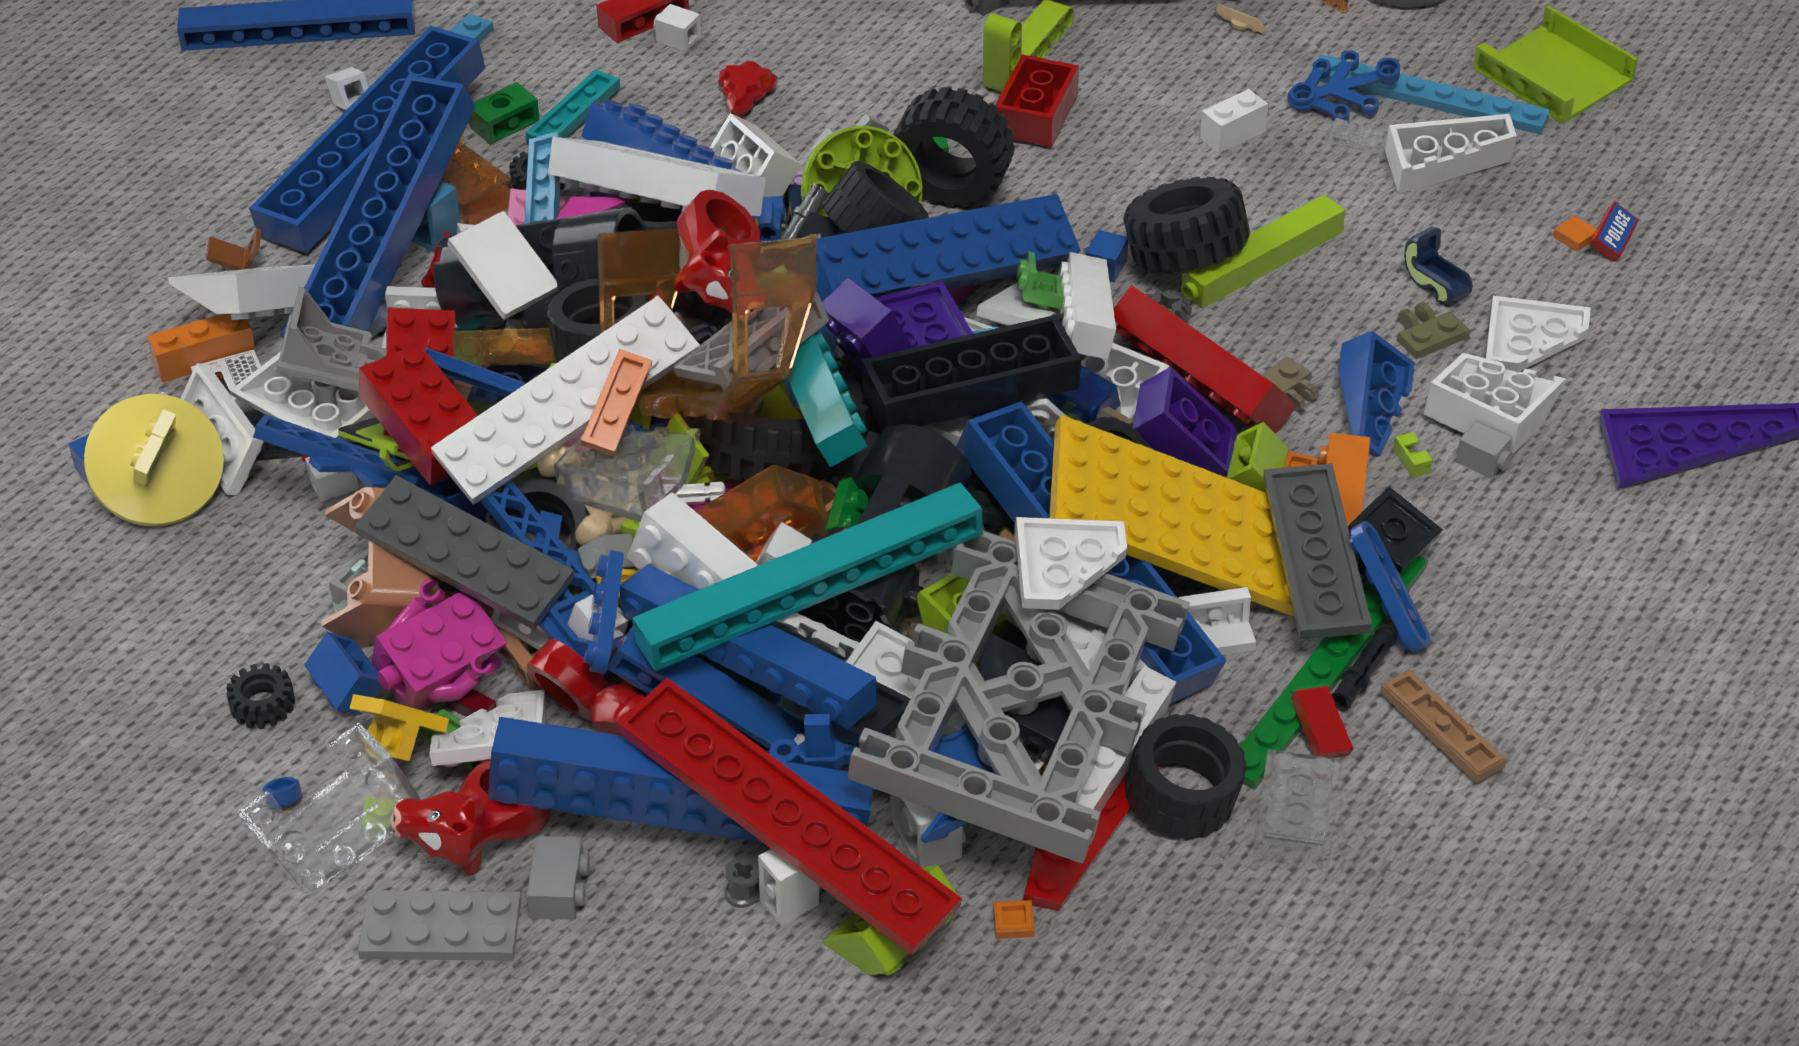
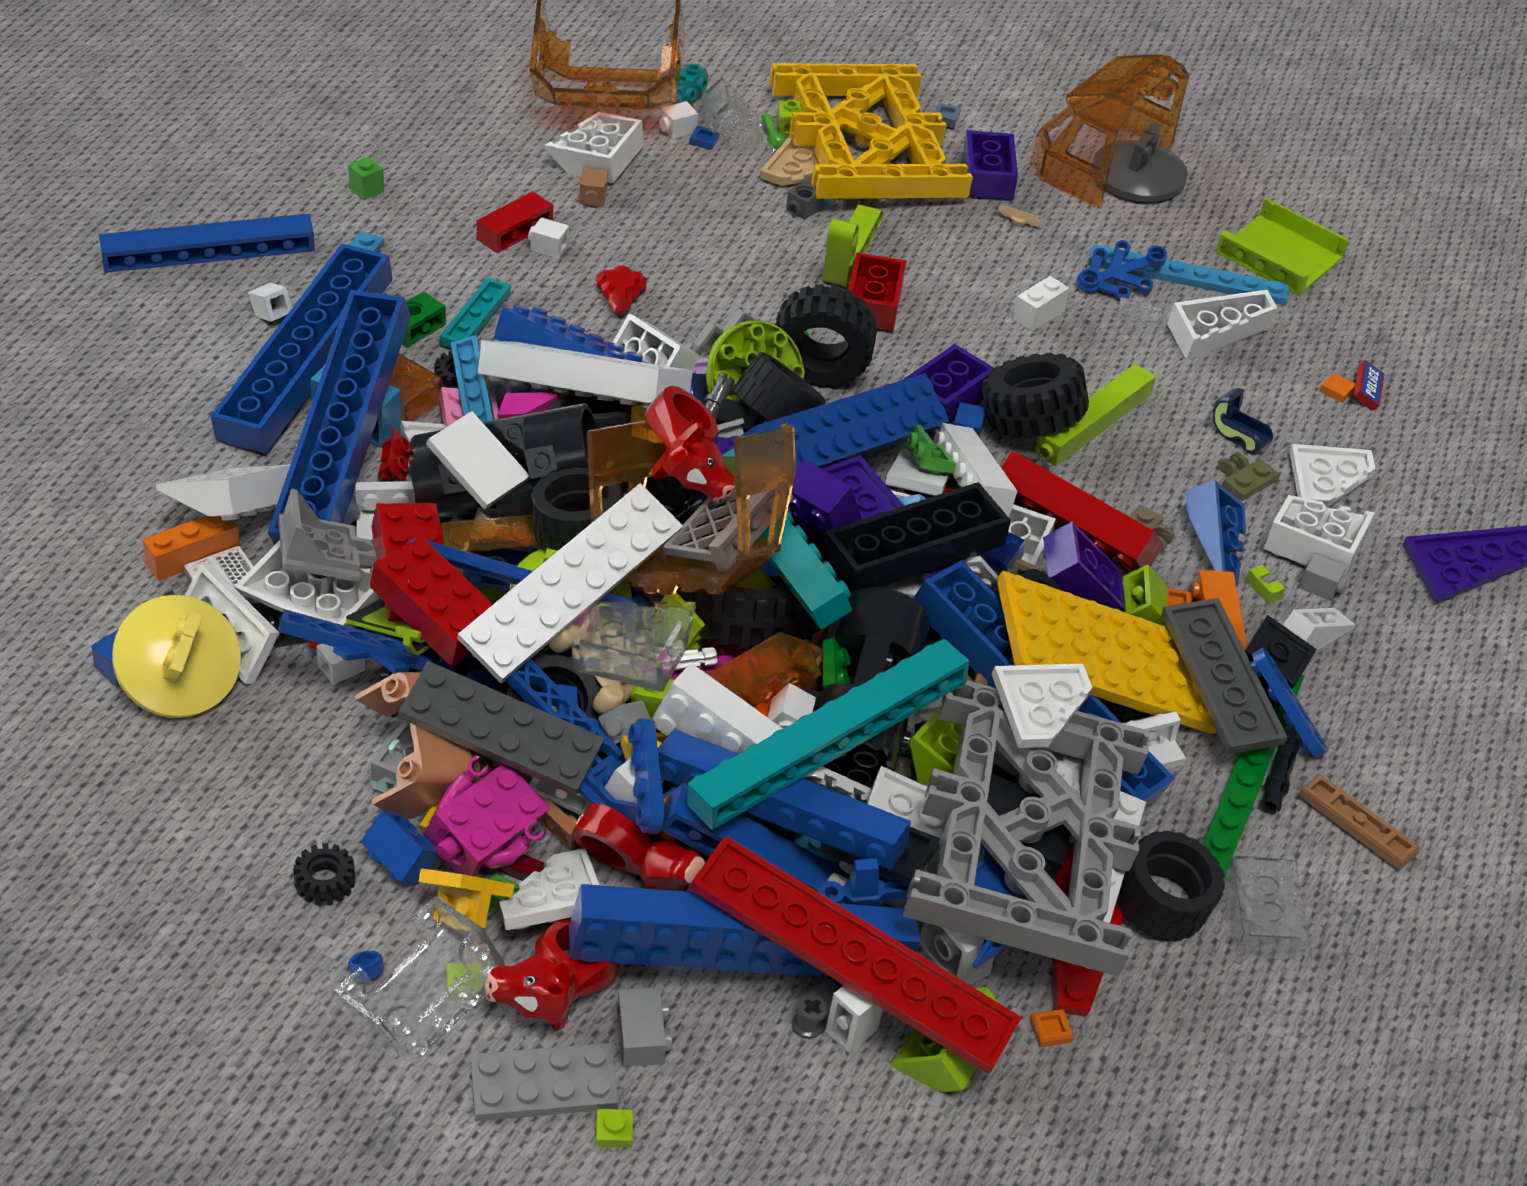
camera: 15 degrees left, 0 degrees up
dark orange bracket [206,228,261,270] -> none
orange plate [581,349,652,457] -> none
red tile [1291,686,1354,761] -> none
none -> lime plate [596,1109,633,1147]
none -> dark purple brick [904,344,994,428]
none -> white slope [1283,608,1356,651]

